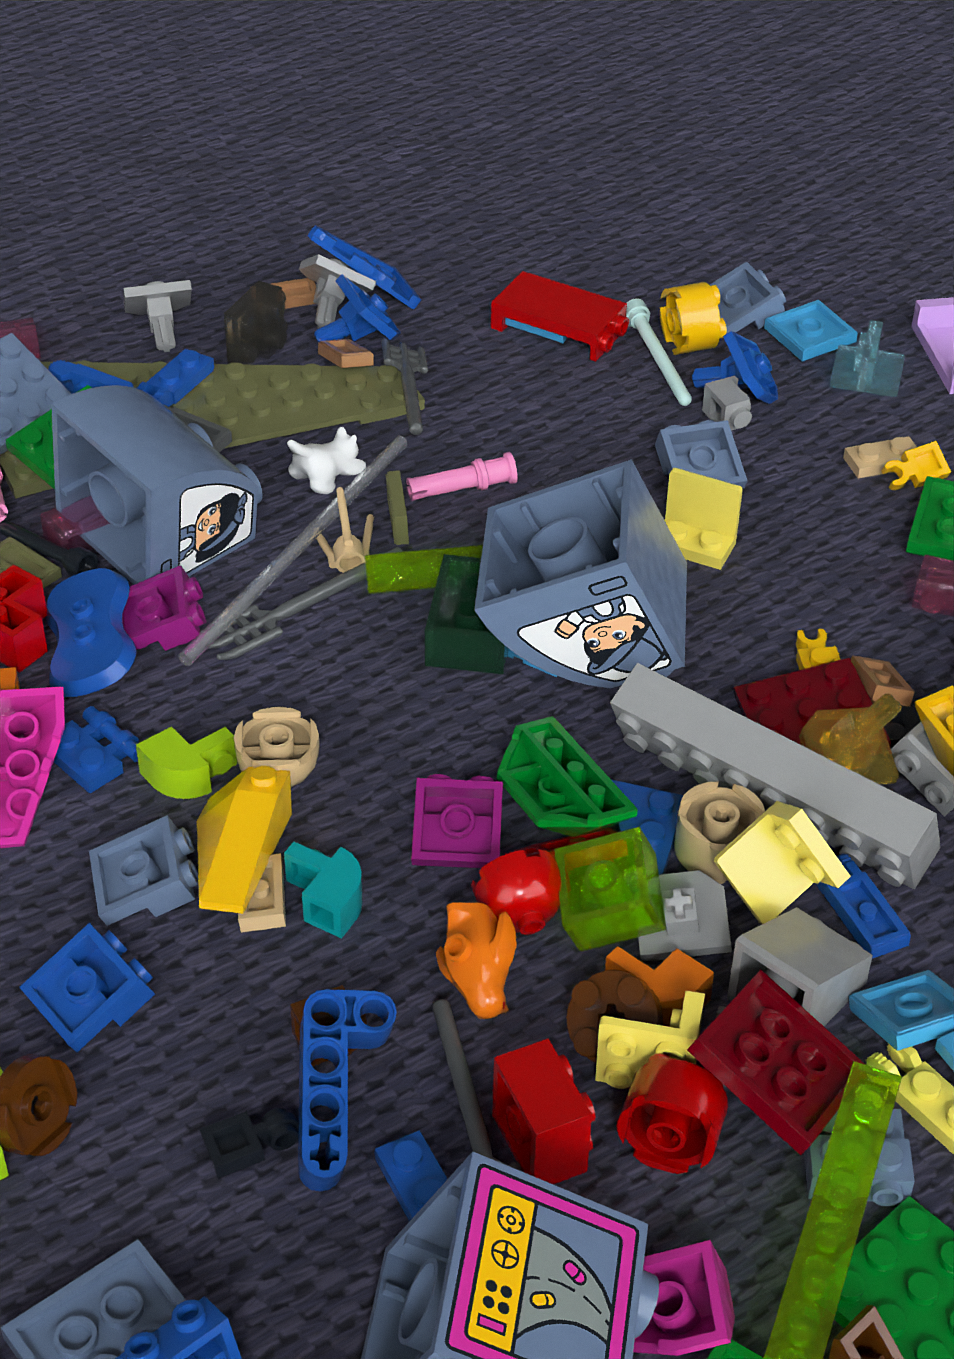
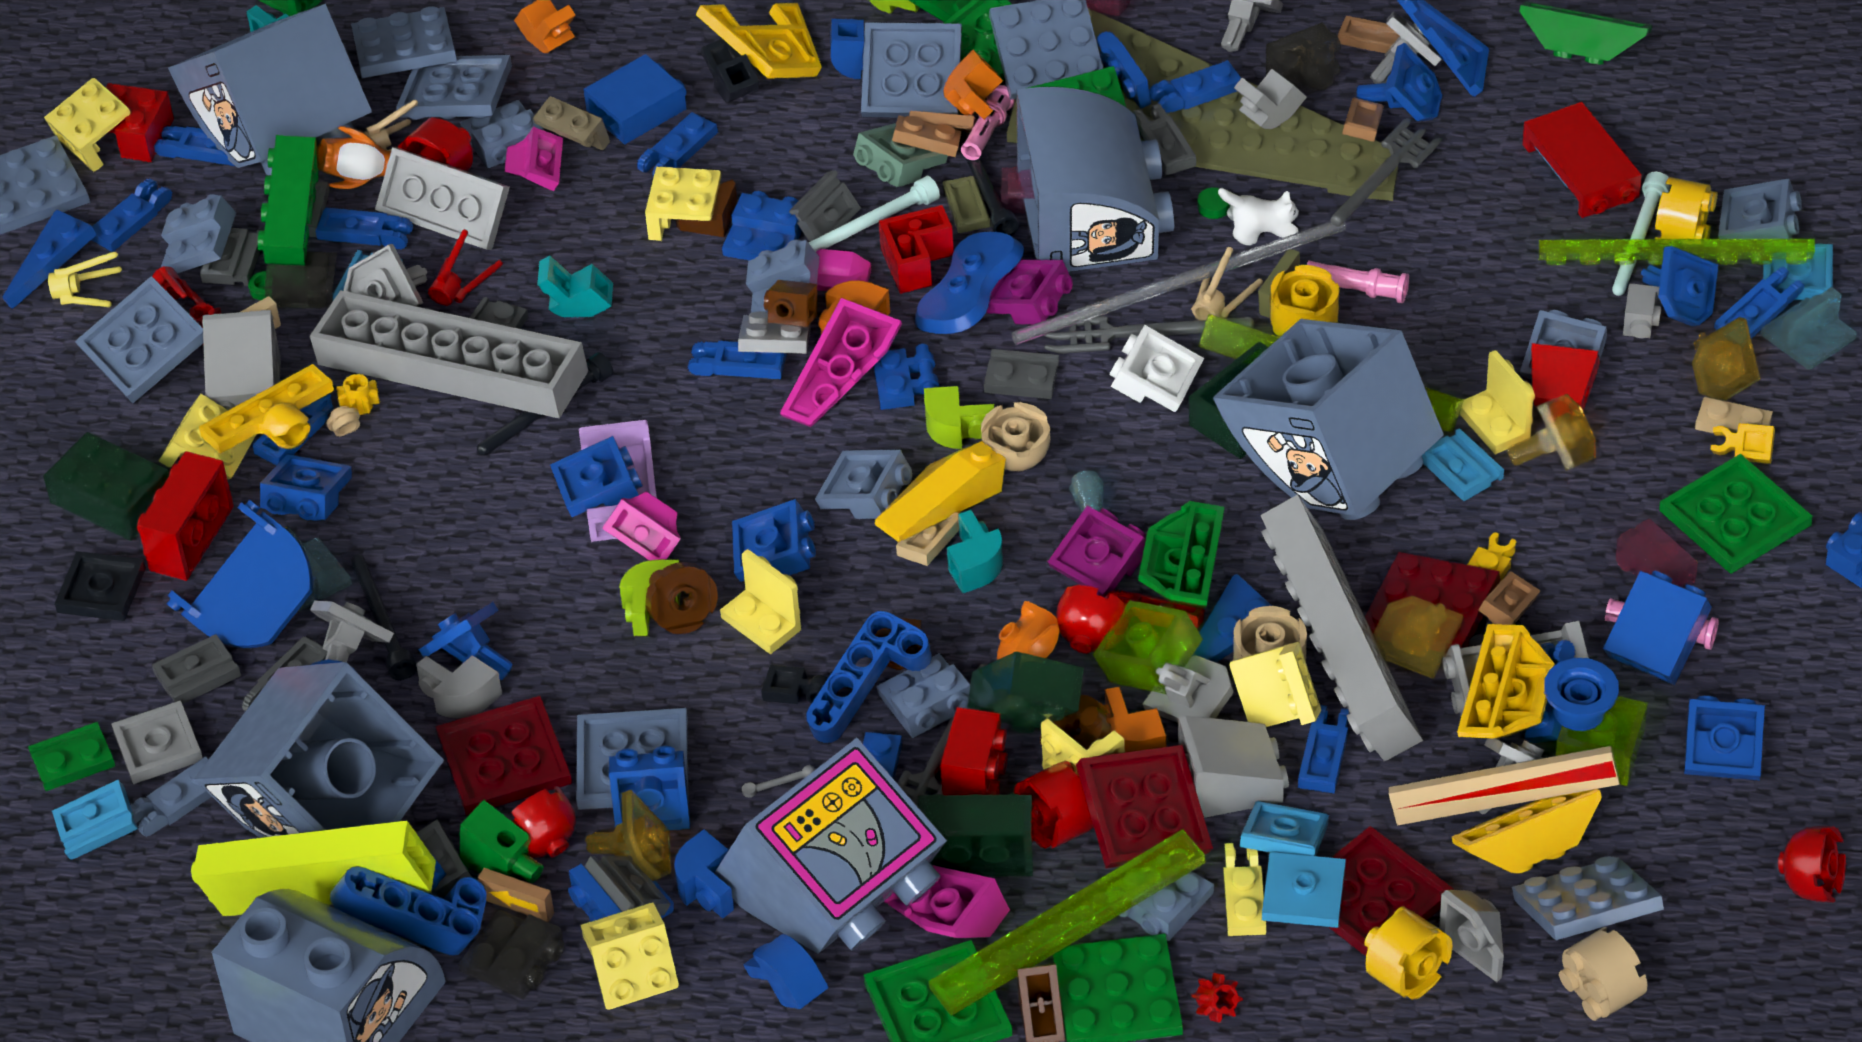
camera: 40 degrees right, 5 degrees up
none -> light yellow bracket [720,549,801,654]
none -> light grey hinge [742,765,816,798]
none -> sand blue plate [876,653,976,738]
none -> clear green brick [918,794,1034,876]
none -> clear green brick [967,651,1084,733]
none -> dark grey plate [984,349,1059,399]
none -> clear light blue cone [1069,471,1104,513]
none -> white plate [1109,325,1204,412]
none -> green tile [1197,188,1230,219]
none -> light grey brick [1234,69,1307,129]
none -> yellow brick [1270,265,1339,336]
none -> dark azure plate [1422,428,1504,501]
none -> clear yellow piece [1507,394,1596,471]
none -> green wedge [1519,1,1652,65]
none -> red torso [1531,343,1600,428]
none -> clear neon green plate [1539,239,1815,265]
none -> clear yellow piece [1692,317,1761,401]
none -> blue hinge [1714,266,1805,349]

